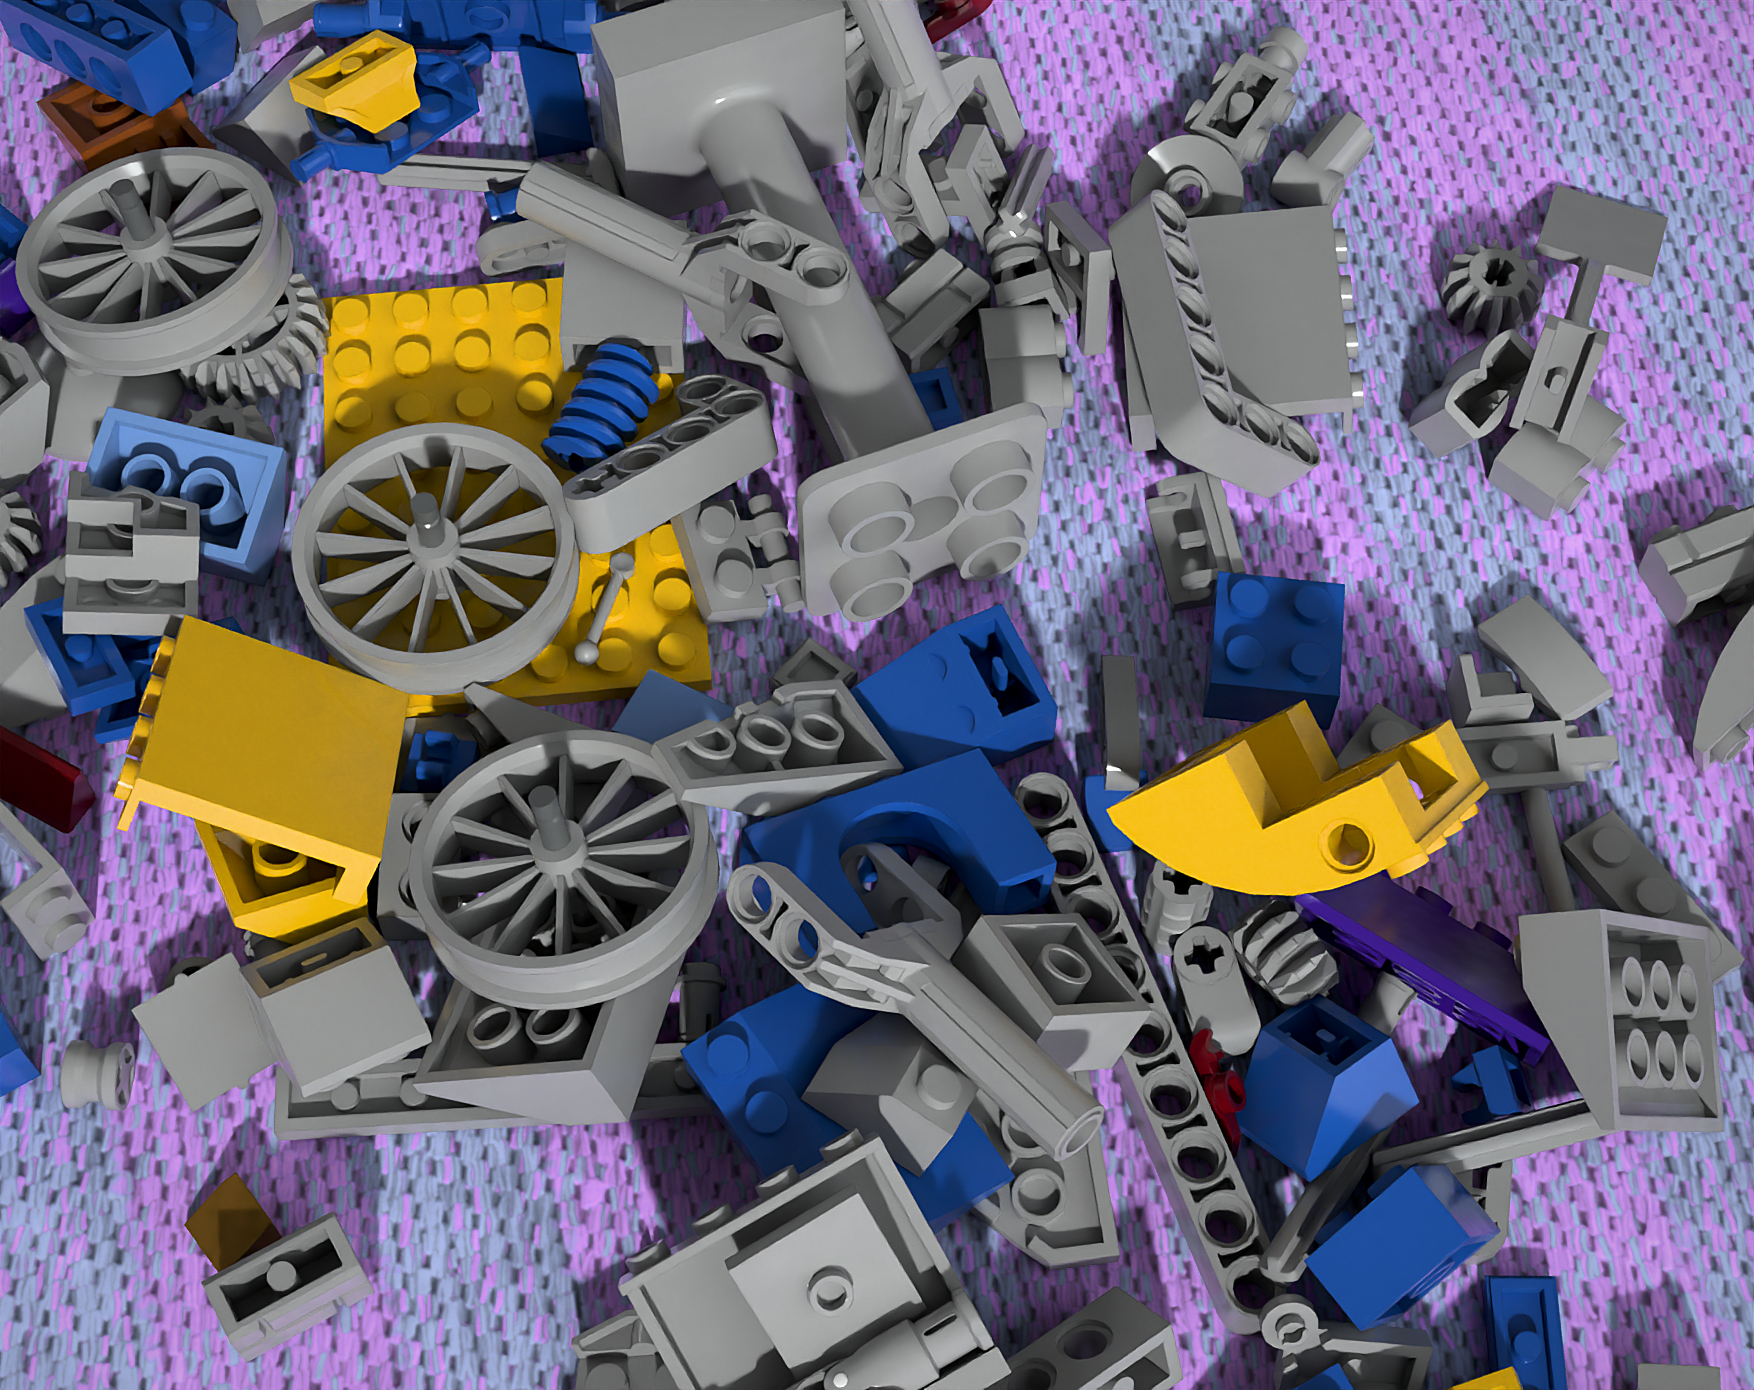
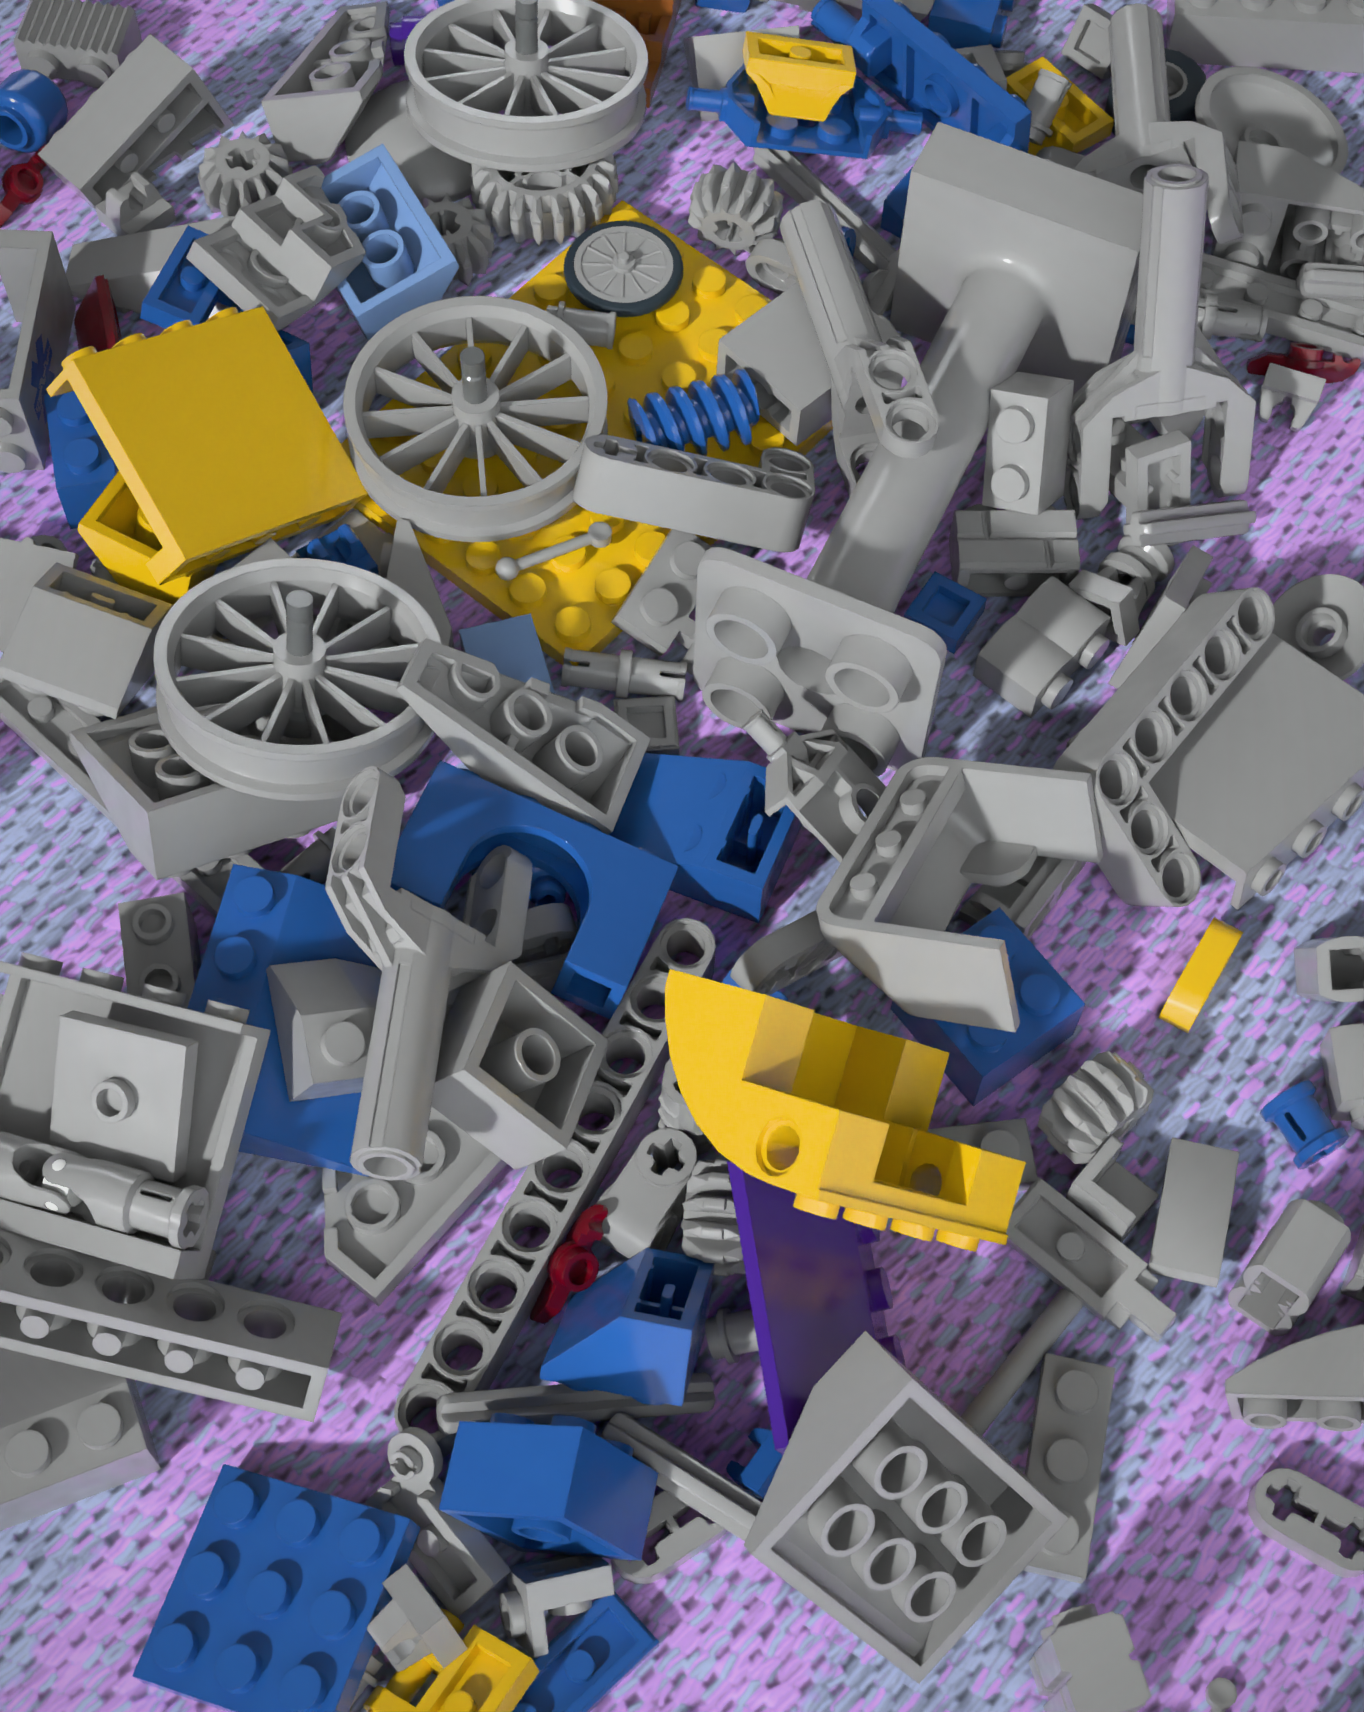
camera: 45 degrees right, 0 degrees up
none -> blue brick [44,391,119,529]
none -> light grey brick [118,892,201,1008]
none -> light grey bracket [499,1555,615,1658]
none -> light grey pin [546,301,617,349]
none -> light grey pin [561,647,687,701]
none -> light grey wheel [564,221,683,317]
none -> light grey gear [688,162,784,256]
none -> light grey plate [742,709,886,863]
none -> light grey windscreen [816,757,1103,1032]
none -> light grey brick [982,371,1074,516]
none -> light grey gear [1037,1051,1154,1164]
none -> yellow beam [1158,917,1244,1033]
none -> light grey brick [1228,1199,1351,1336]
none -> light grey tile [1258,363,1326,432]
none -> blue bush [1260,1080,1350,1170]

